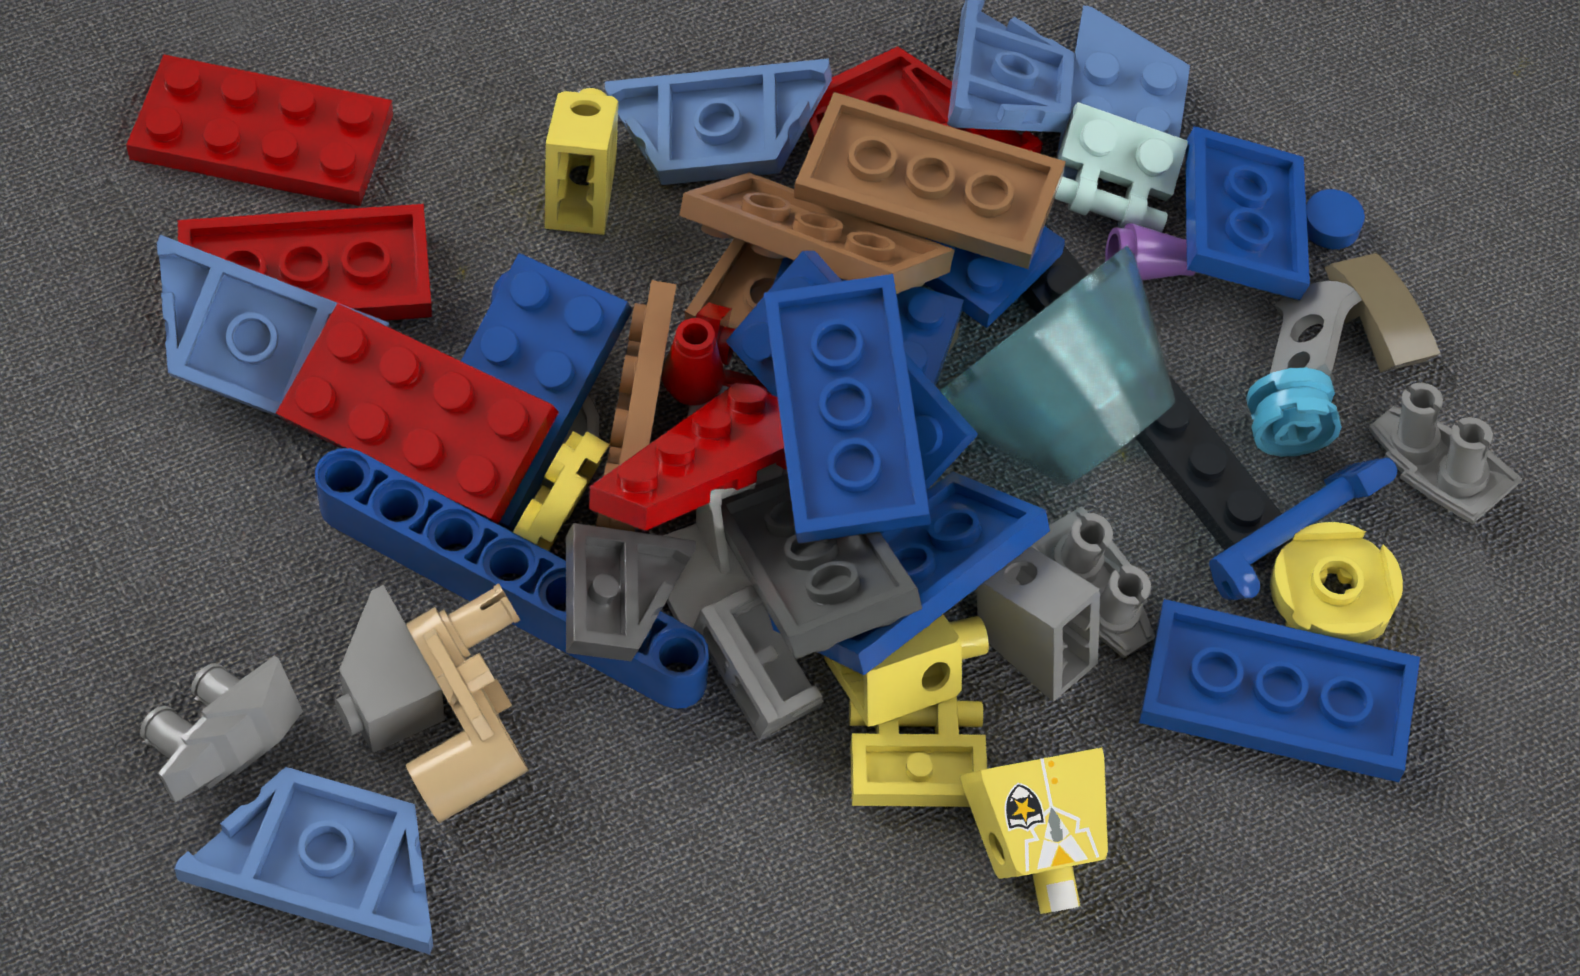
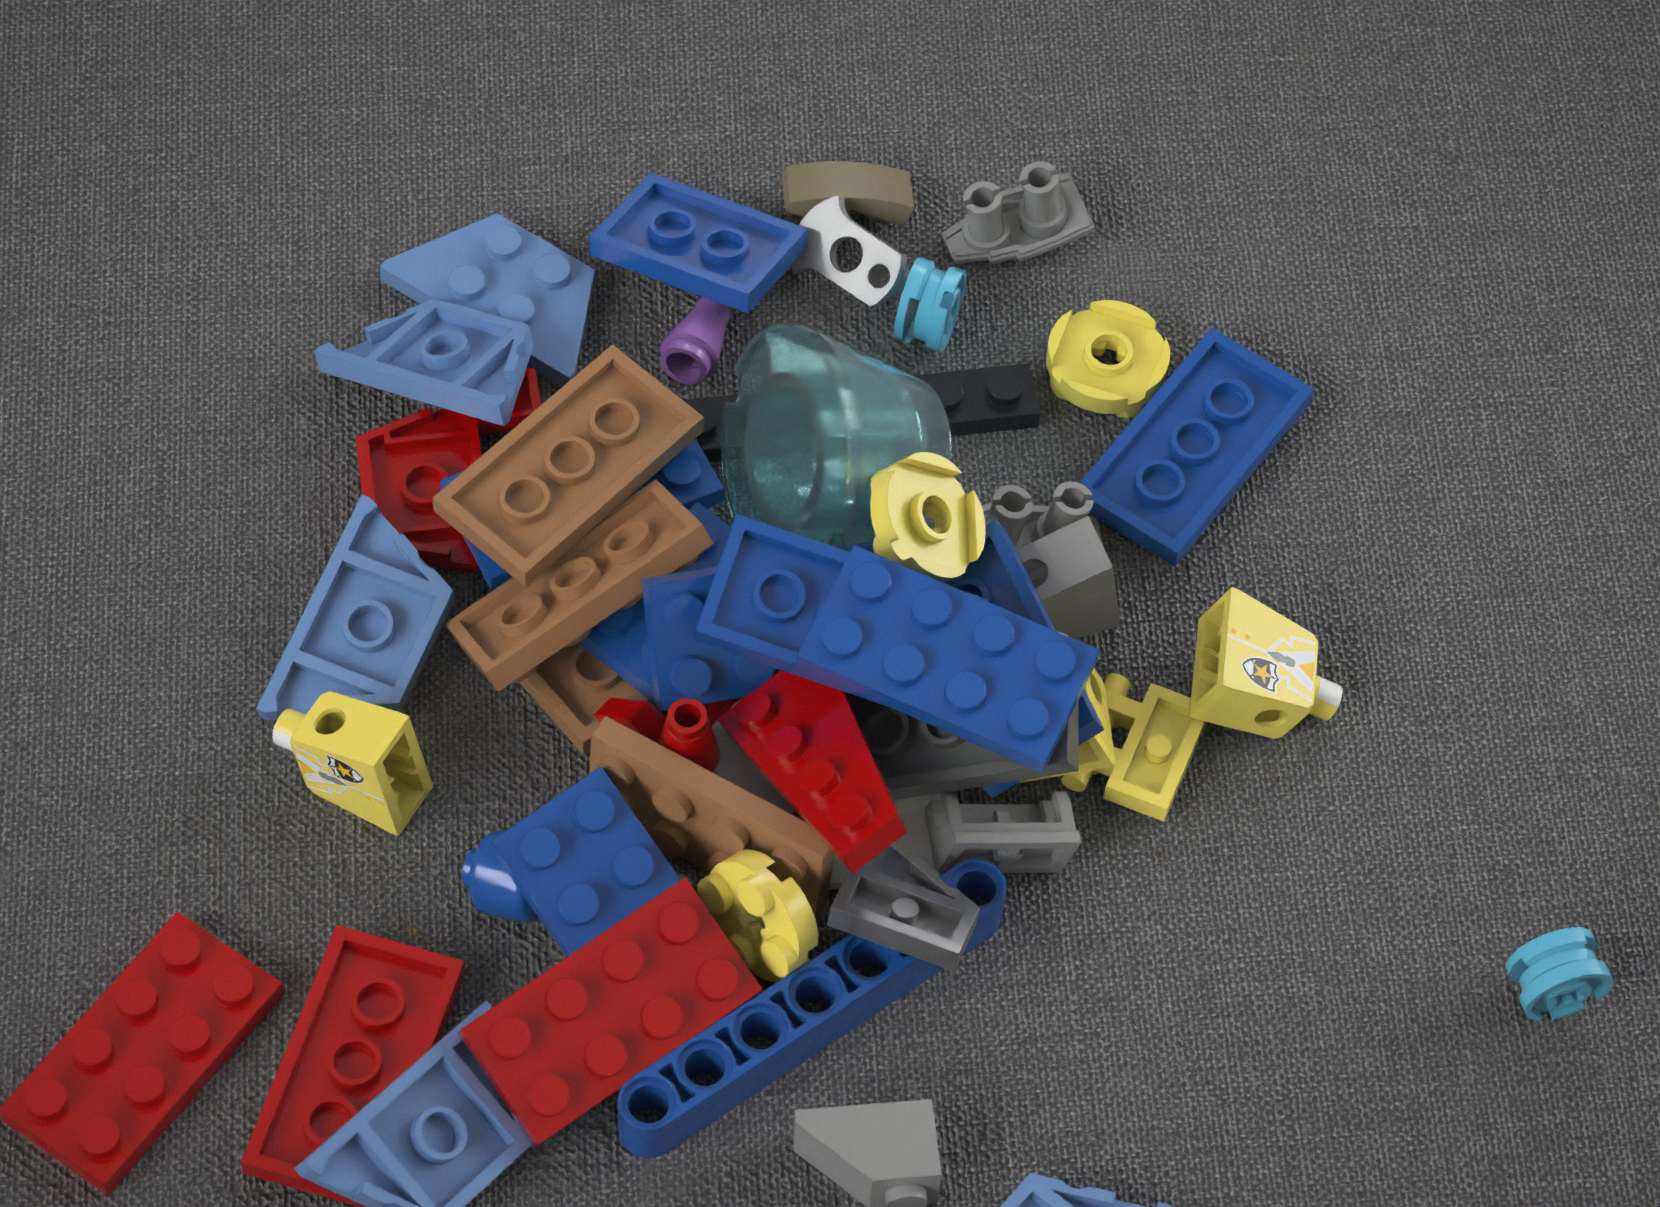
camera: 65 degrees left, 0 degrees up
tan piece [406,583,529,823] -> none
light aqua plate [1055,102,1188,232] -> none
blue hinge [1209,458,1397,600] -> none
blue tile [1306,189,1365,249] -> none
none -> blue plate [797,545,1099,773]
none -> light yellow plate [870,452,986,583]

